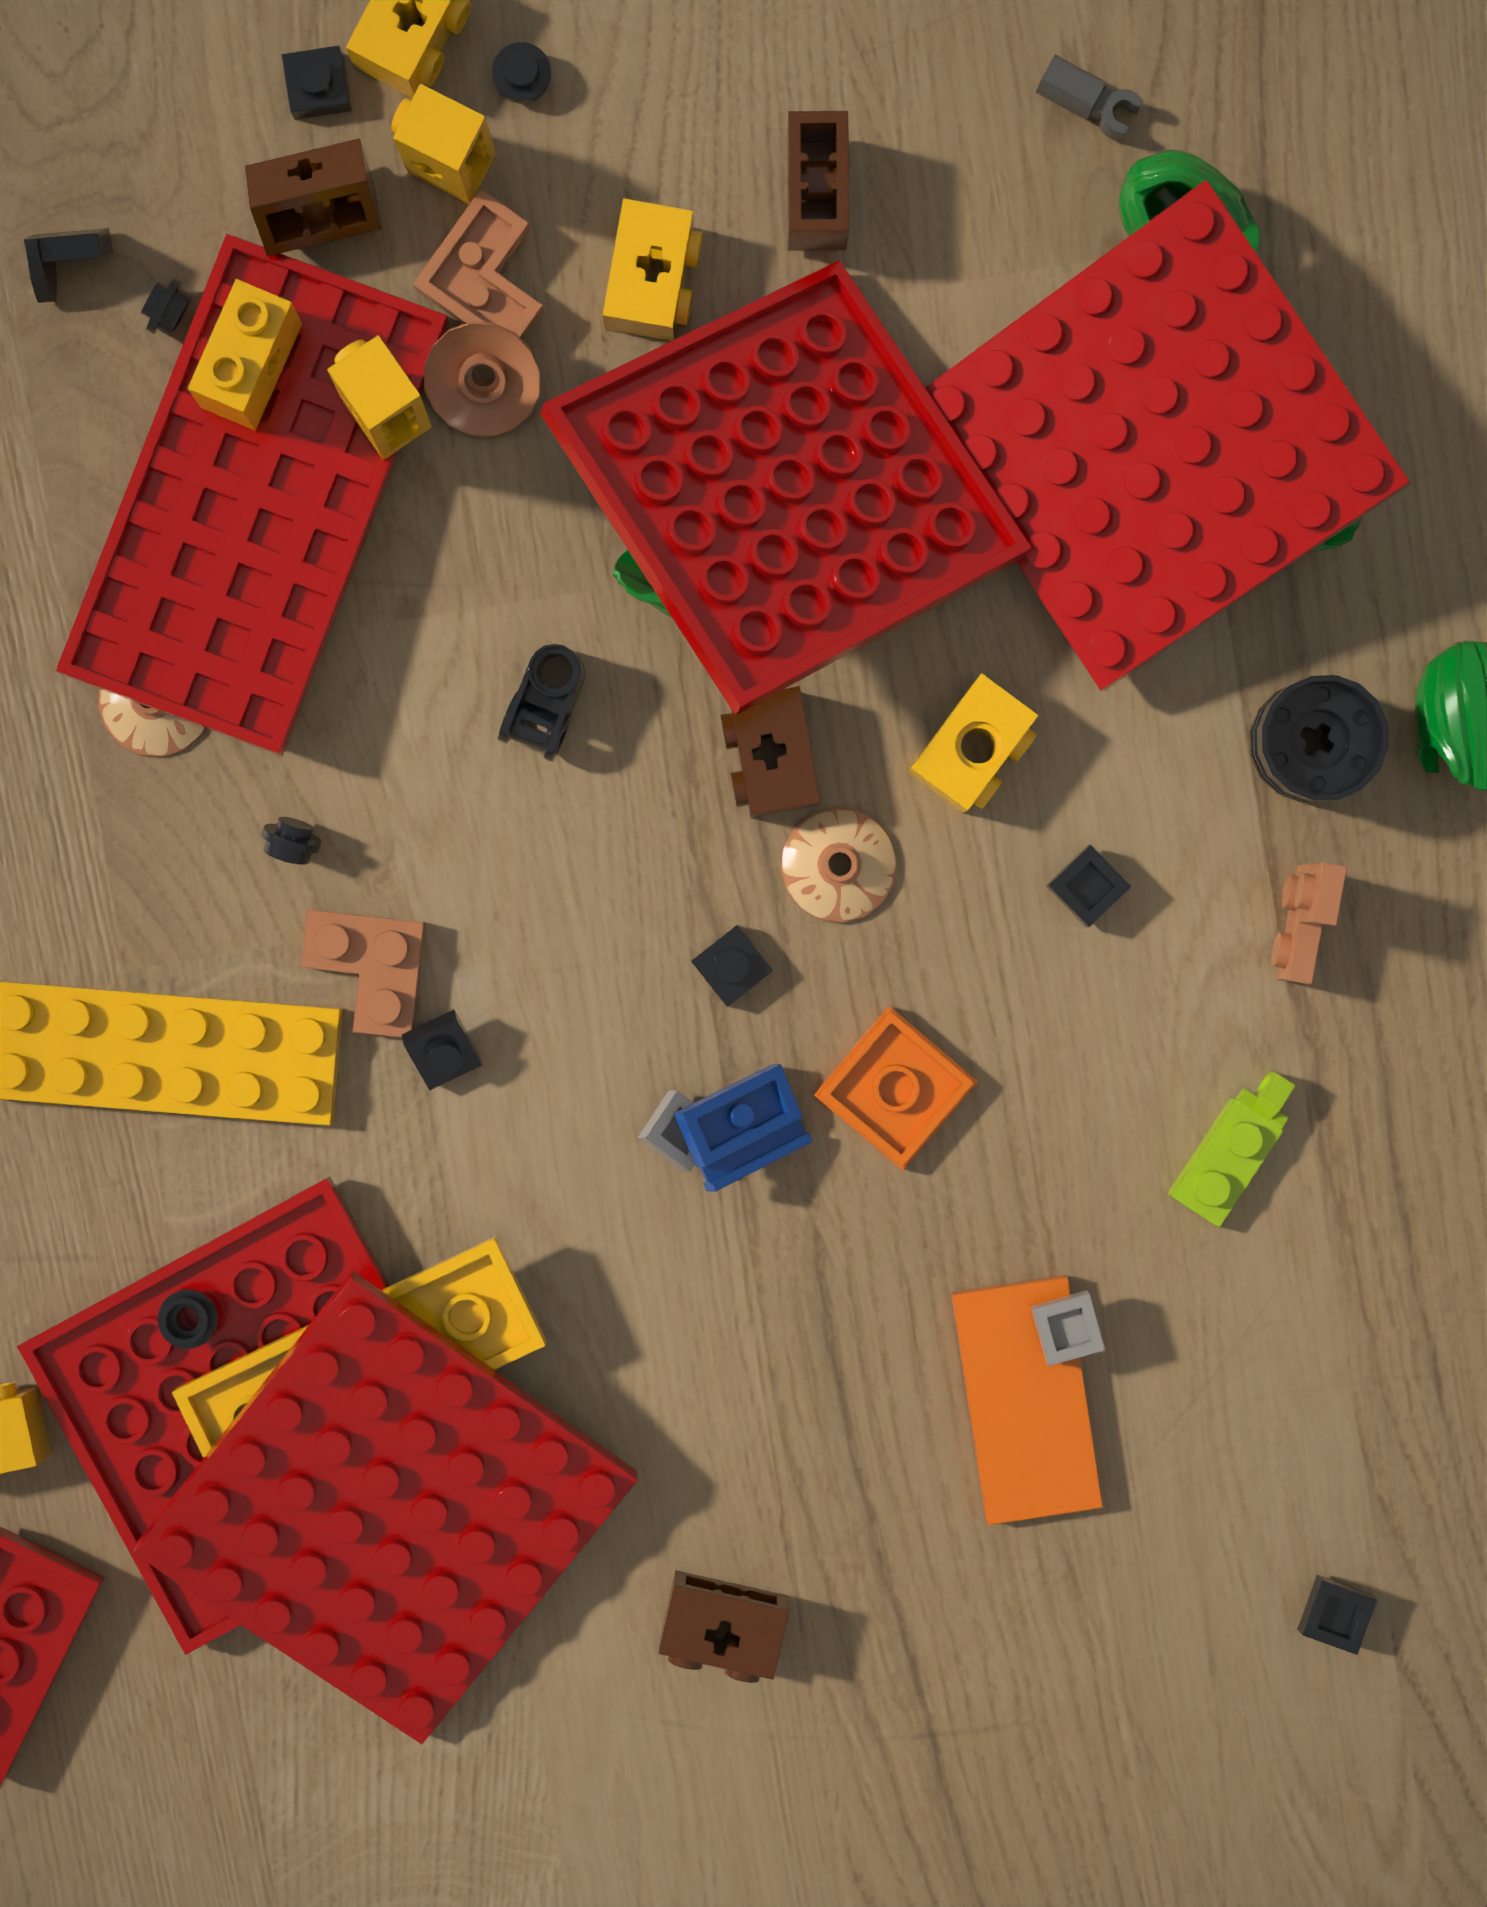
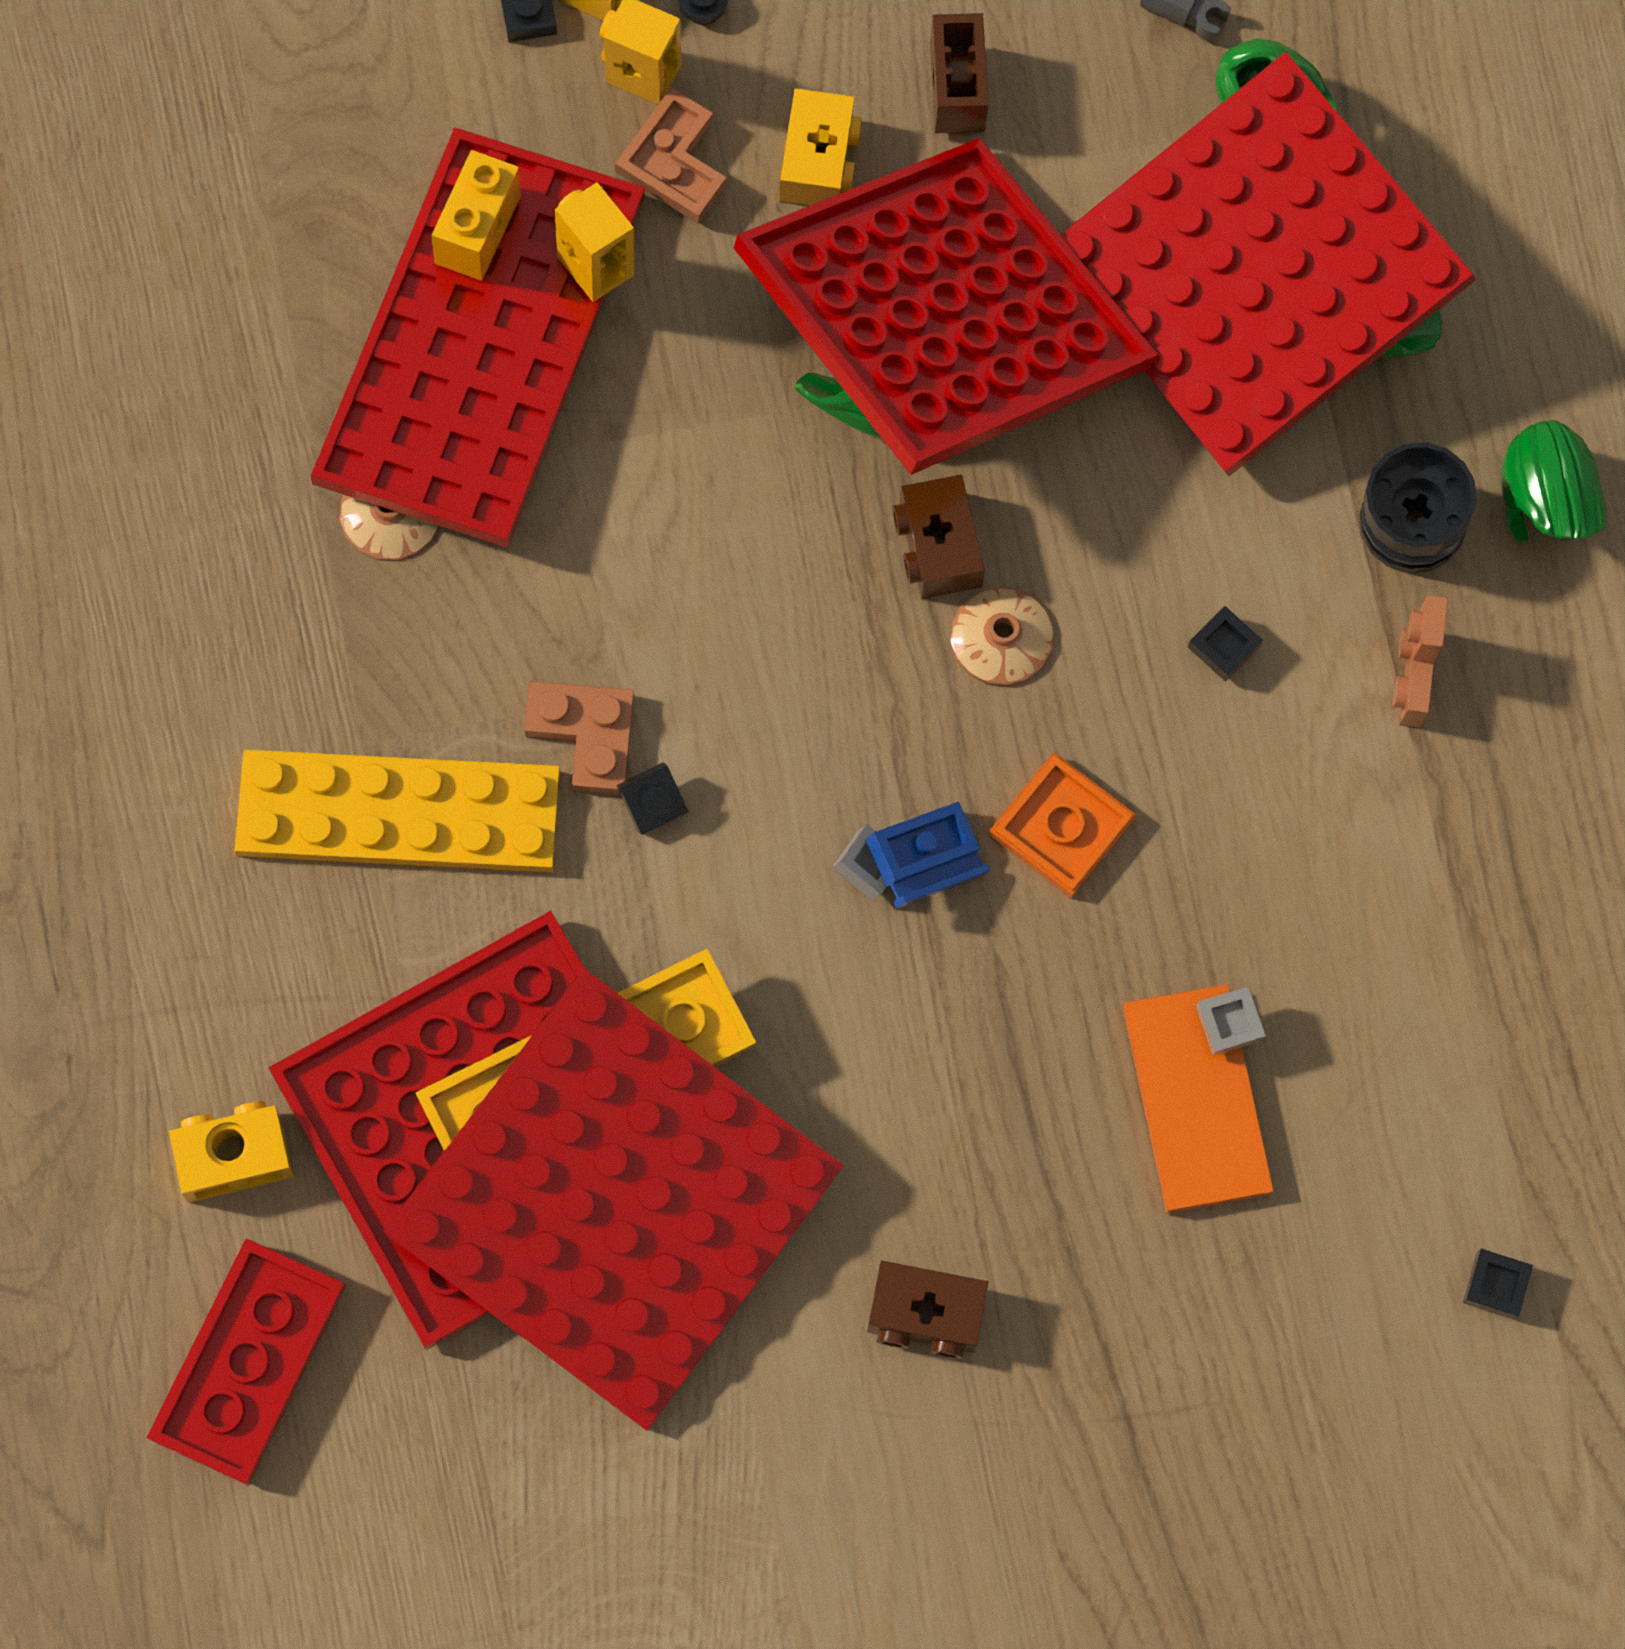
camera: 10 degrees left, 15 degrees down
black tile [24,228,113,303] -> none
black plate [141,278,193,337] -> none
black plate [158,1289,219,1349] -> none
reddish brown brick [245,138,382,257] -> none
black plate [262,817,321,865] -> none
nougat dish [424,322,540,437] -> none
black piece [498,644,586,762] -> none
black plate [691,925,773,1007] -> none
yellow brick [907,673,1038,813] -> none
lime hinge [1168,1071,1295,1228] -> none

